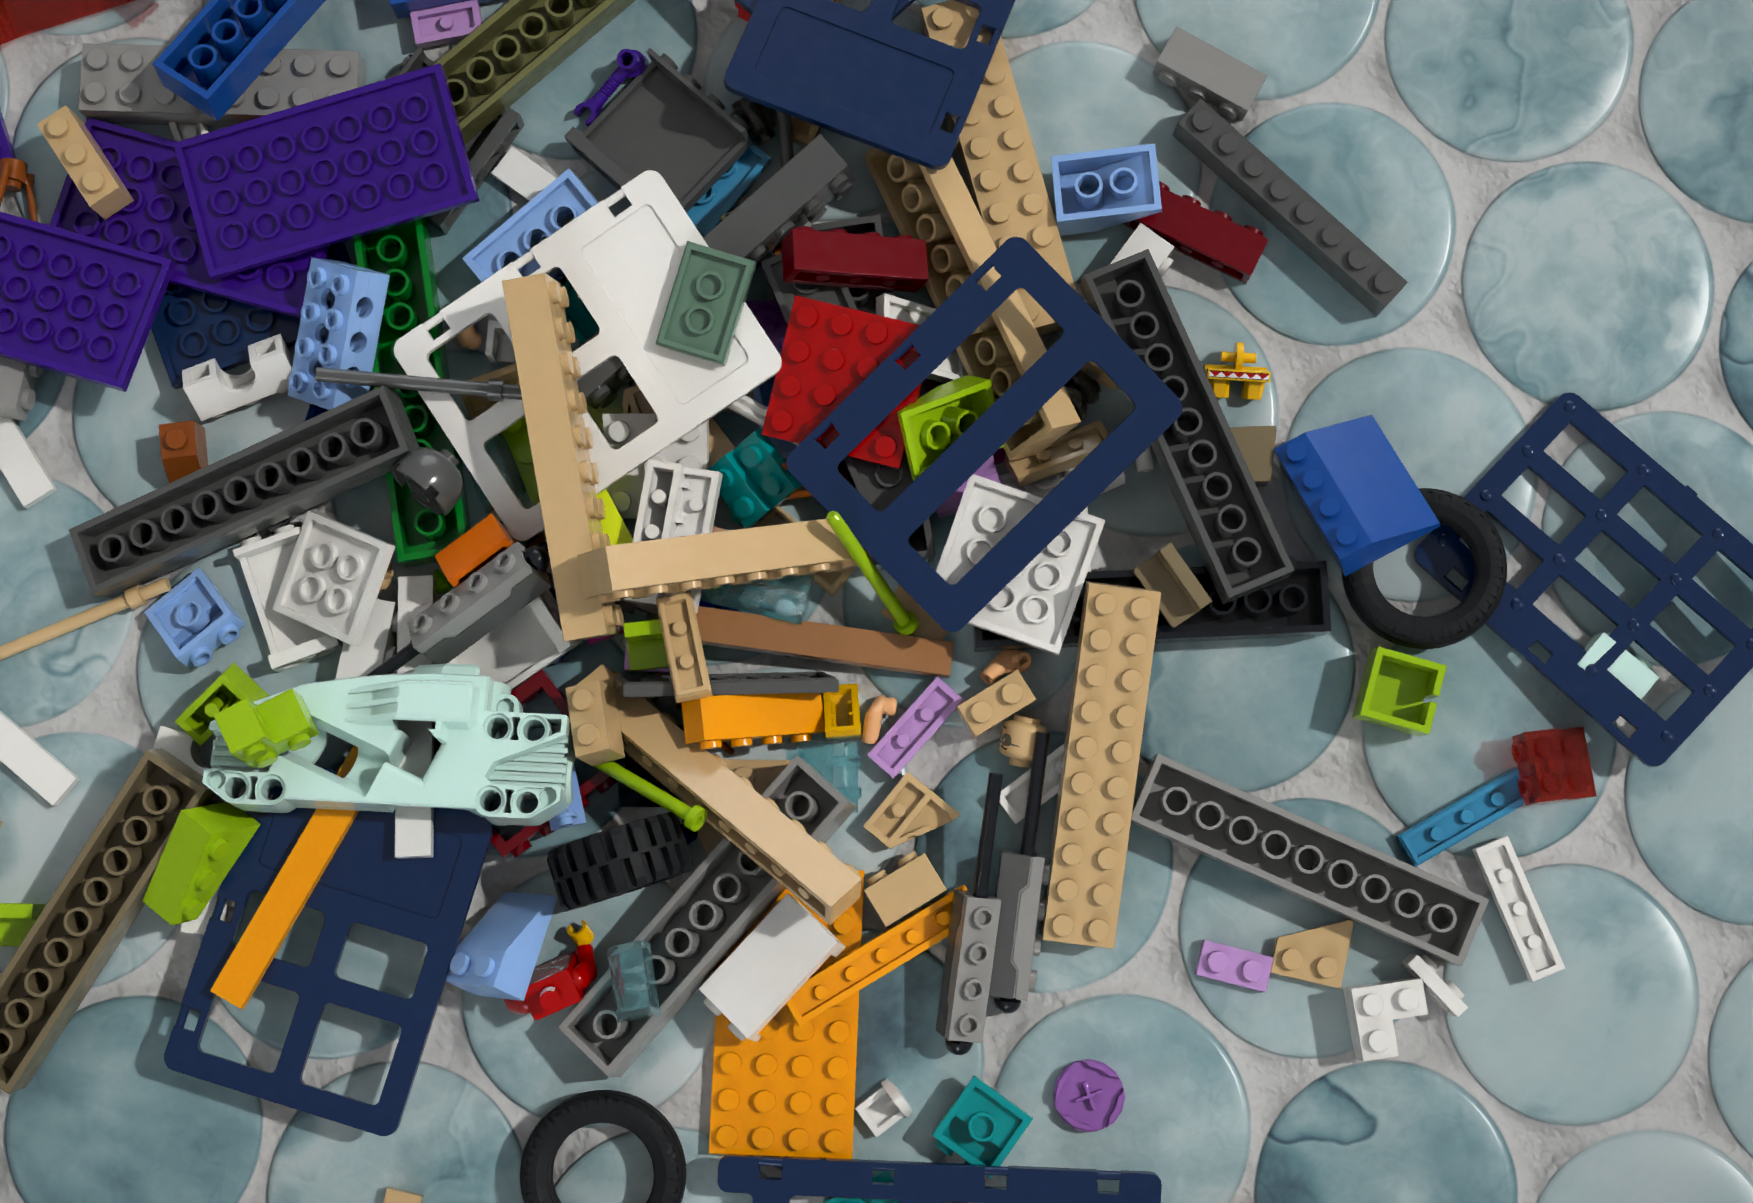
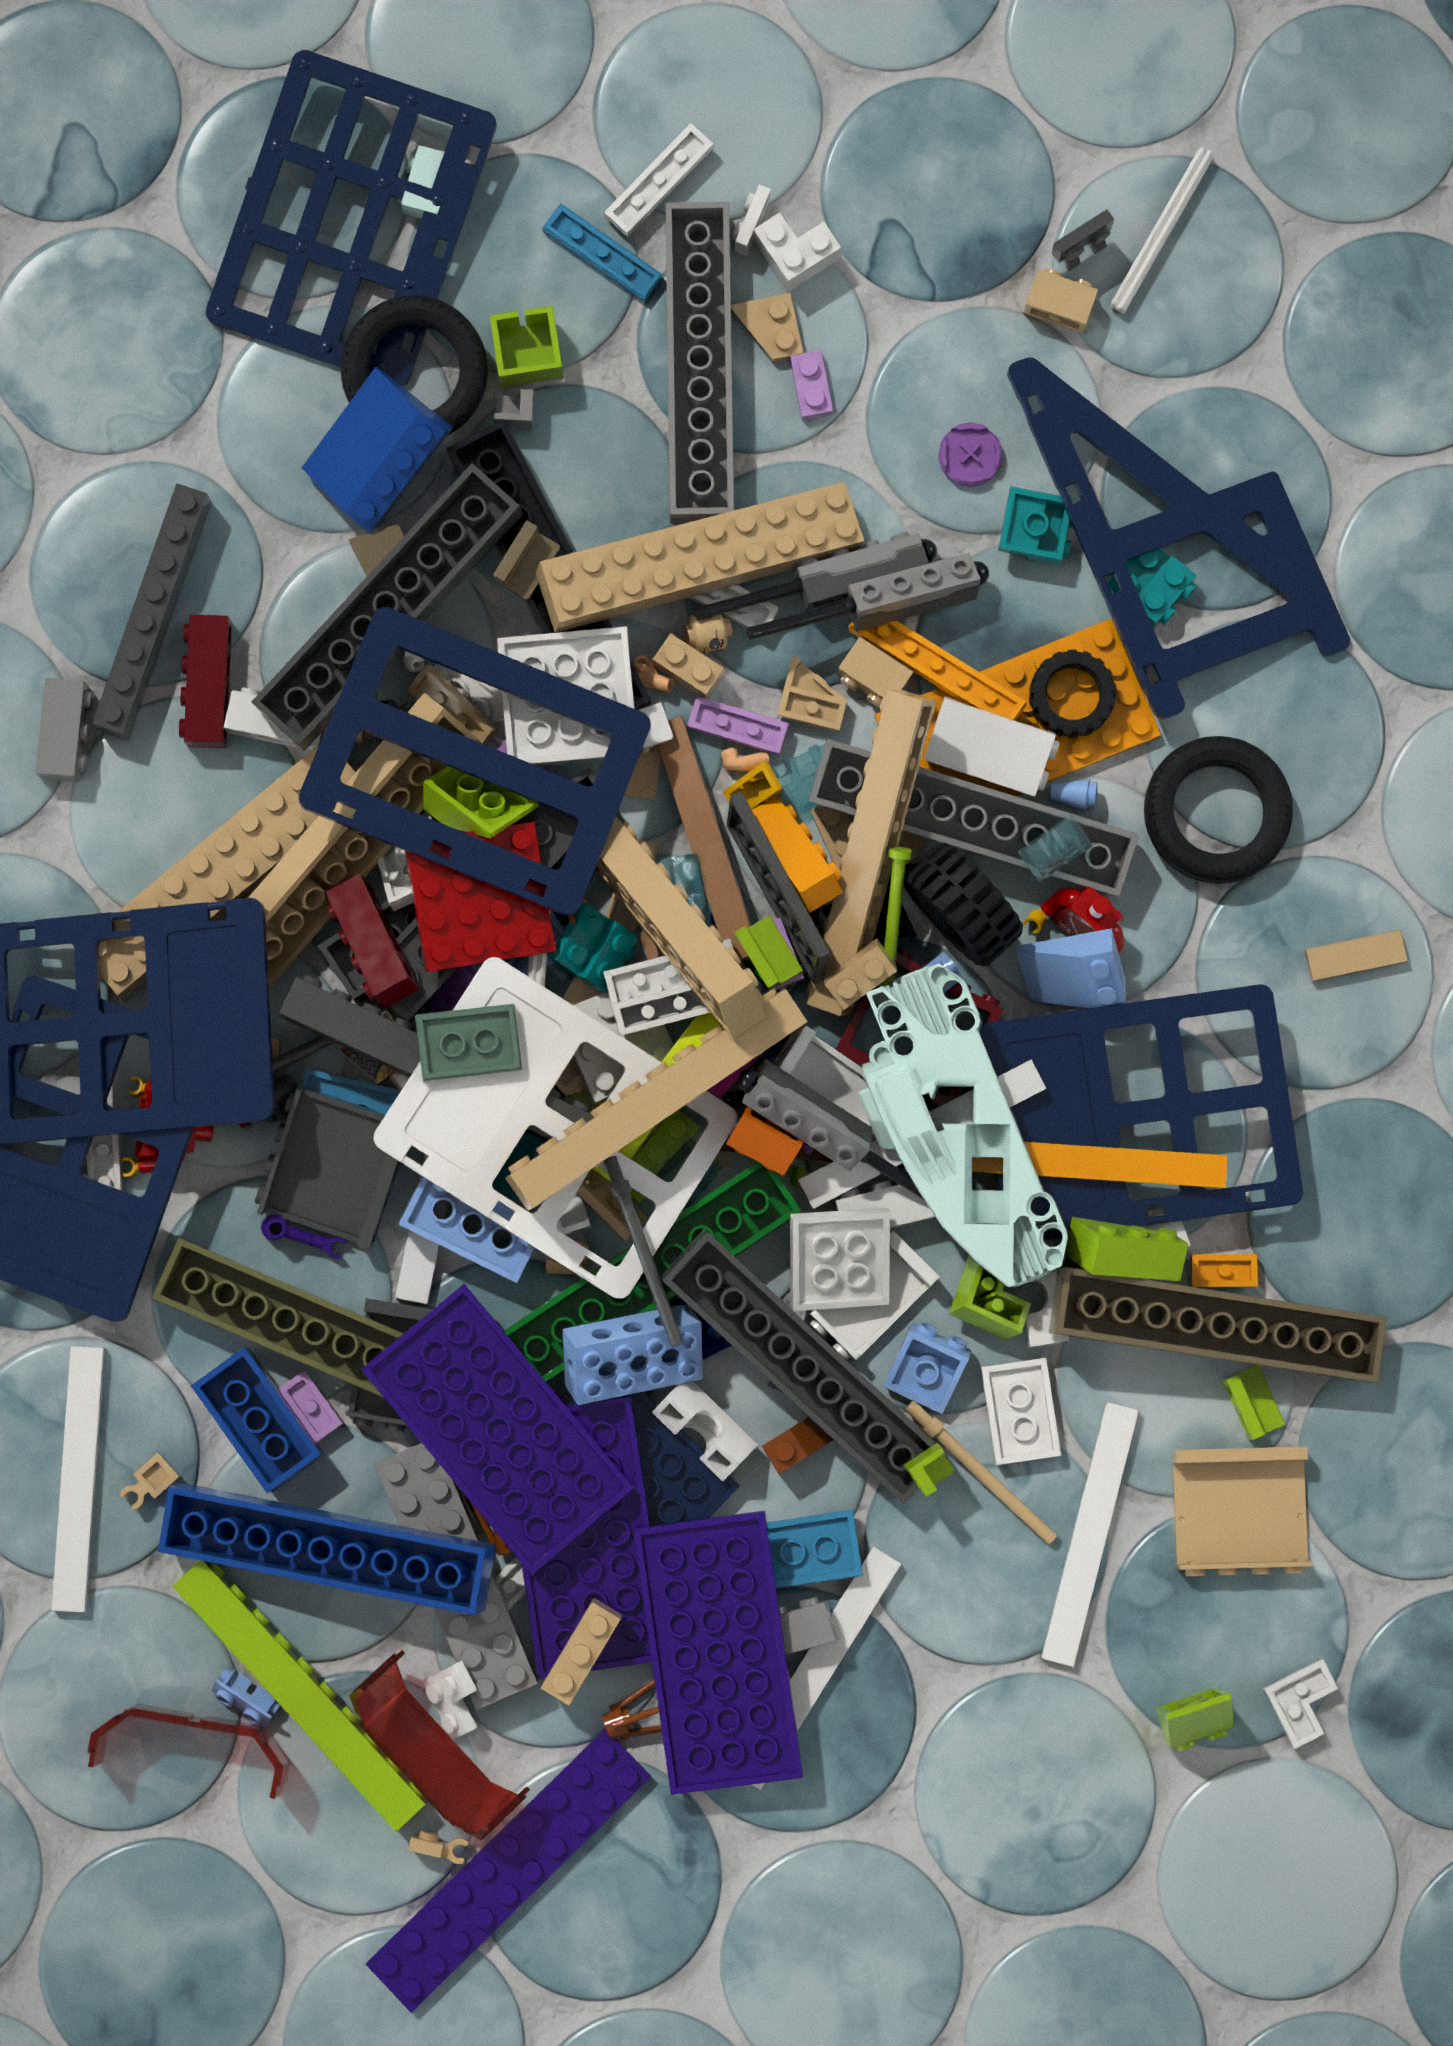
camera: 115 degrees left, 0 degrees up
lime brick [213,688,319,768] -> none
dark grey cylinder [390,447,464,516] -> none
tan tile [656,592,712,703] -> none
lime bar [827,511,919,635] -> none
white tile [855,1078,913,1138] -> none
light blue slope [1051,143,1162,236] -> none
yellow hips [1204,342,1271,400] -> none
clear red plate [1511,727,1597,806] -> none
none -> white plate [422,1661,477,1740]
none -> light grey panel [494,389,535,429]
none -> white panel [638,702,673,754]
none -> dark azure plate [767,1509,863,1589]
none -> lime panel [904,1443,954,1497]
none -> white plate [980,1358,1061,1465]
none -> black tyre [1029,649,1117,739]
none -> light blue cone [1050,779,1098,811]
none -> light orange plate [1190,1254,1258,1288]

